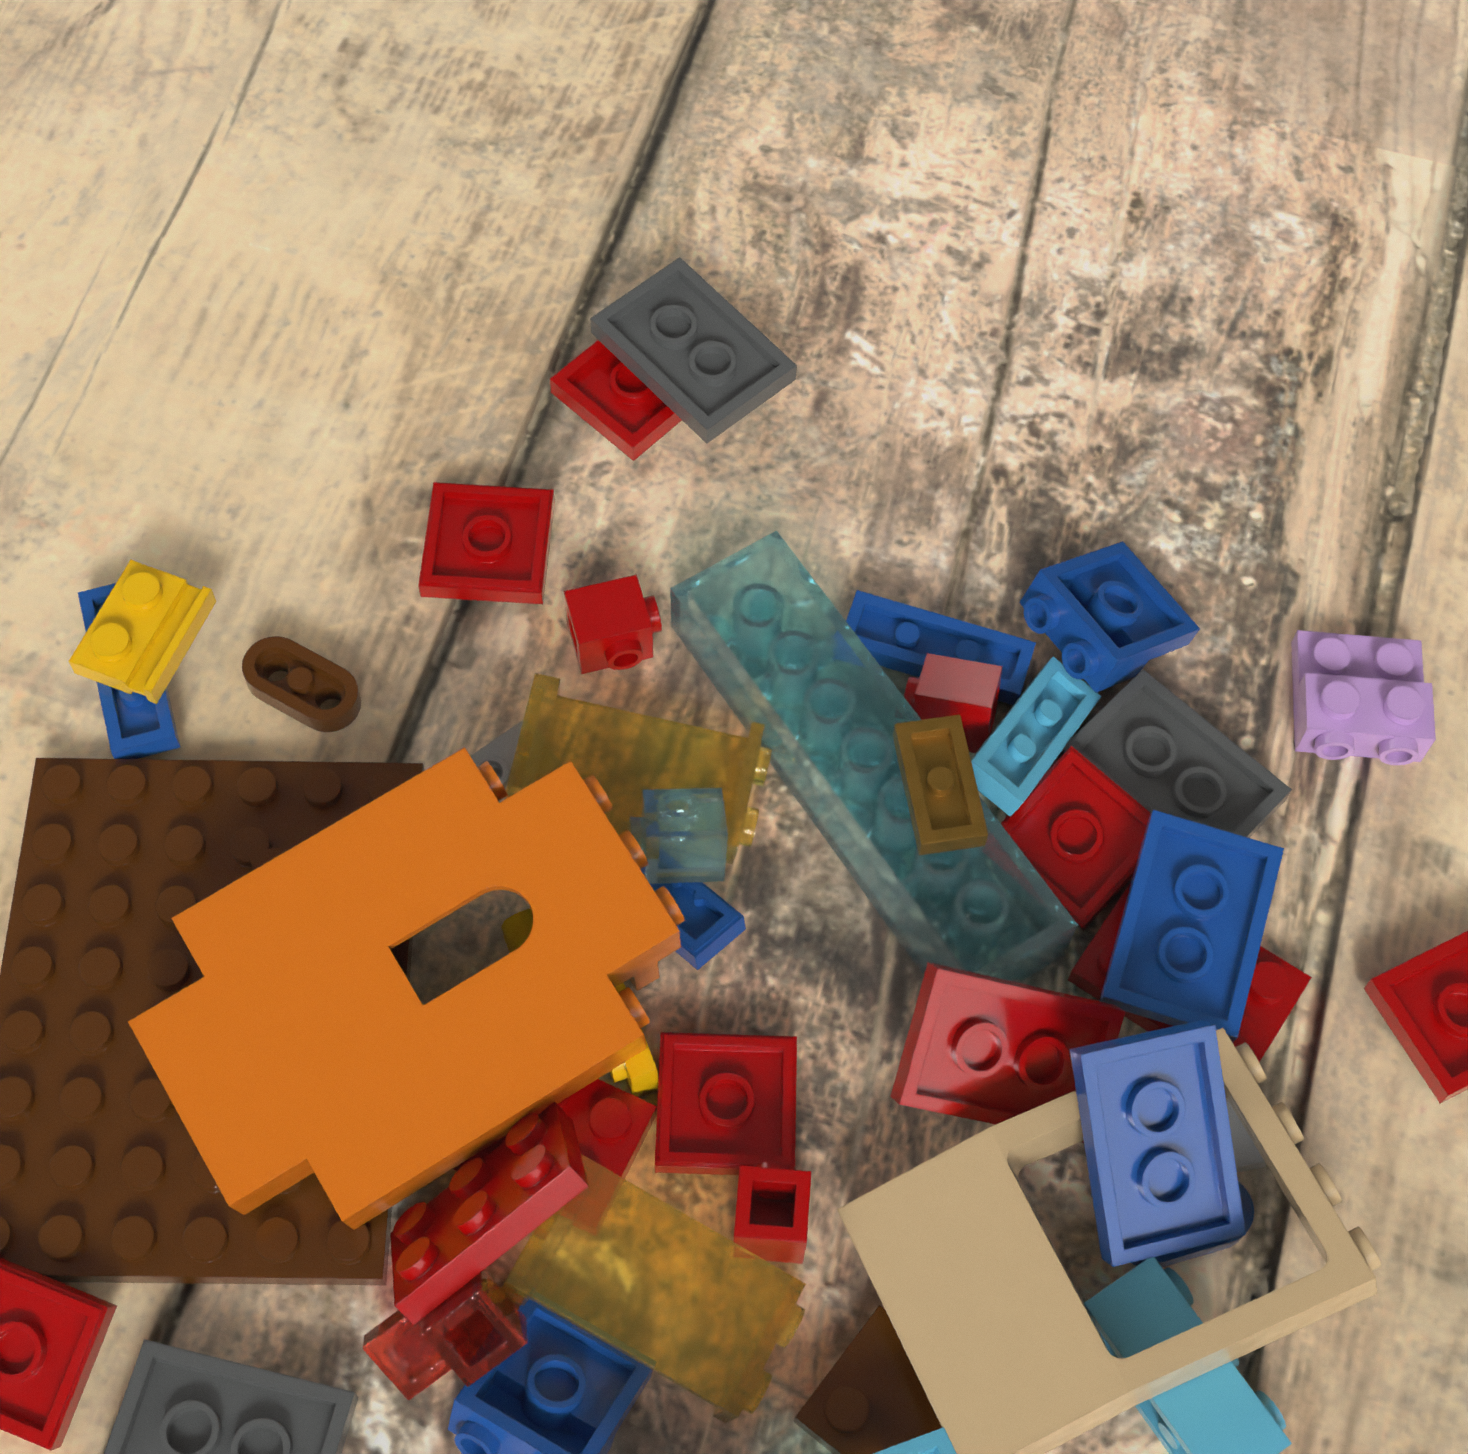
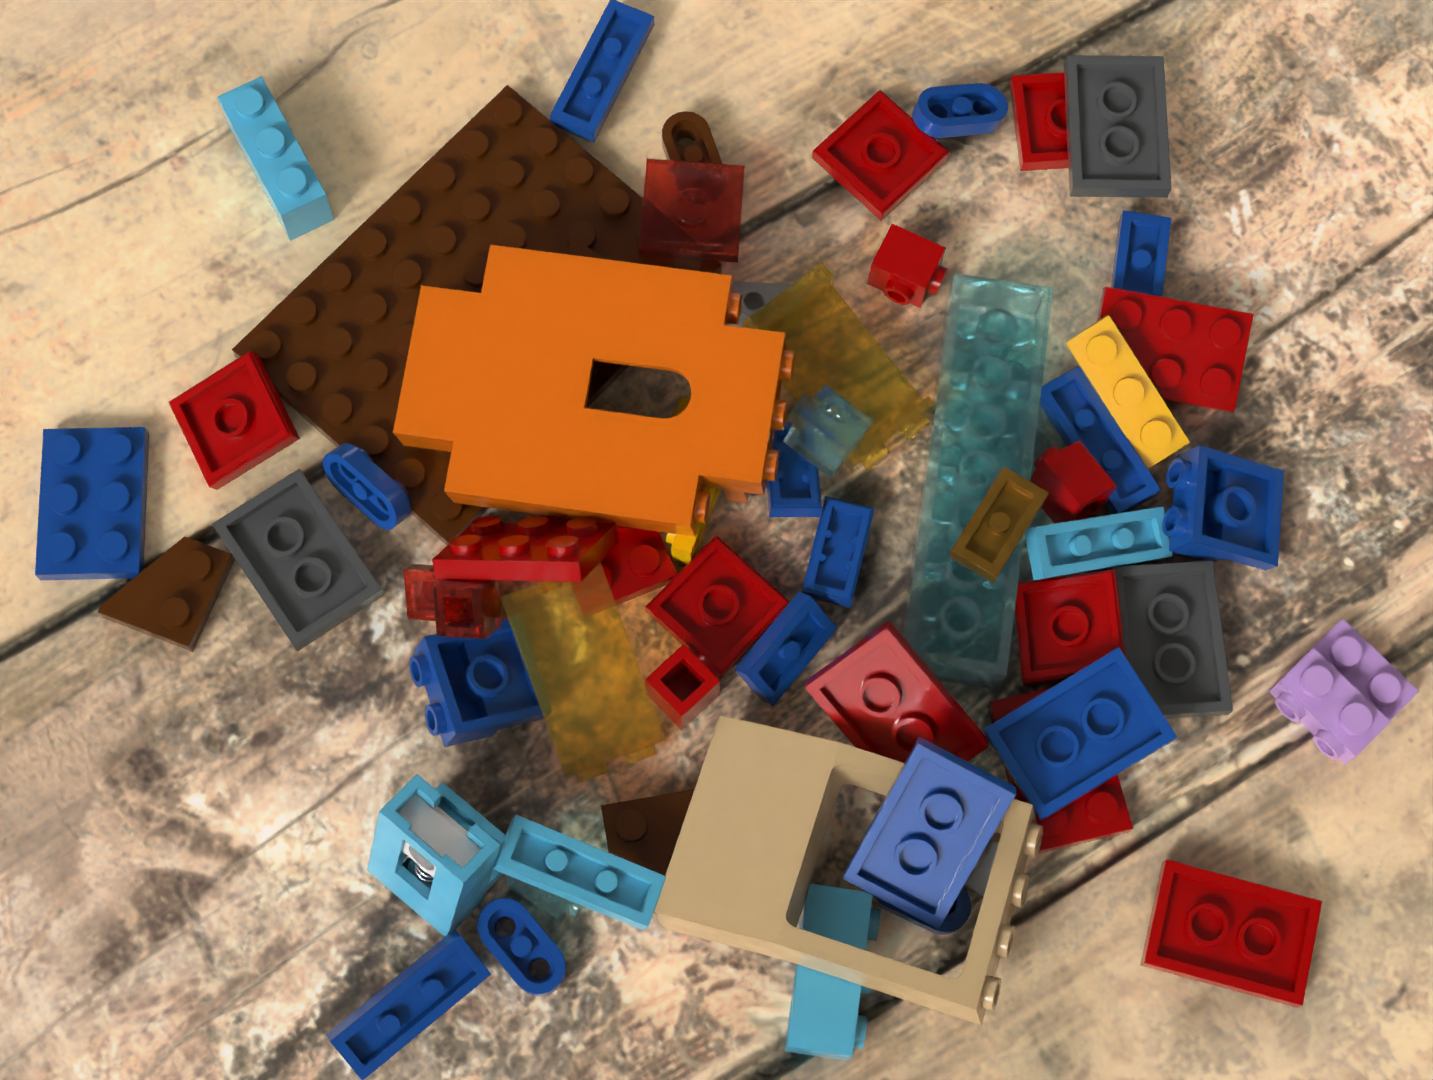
camera: 40 degrees right, 10 degrees up
yellow plate [68,559,216,704] -> none
none -> blue plate [323,443,411,530]
none -> clear red tile [639,158,745,263]
none -> blue plate [734,591,837,706]
none -> blue plate [801,496,874,608]
none -> blue plate [912,83,1008,138]
none -> yellow plate [1064,315,1190,469]
none -> red plate [1097,287,1254,413]
none -> blue plate [1111,210,1171,297]

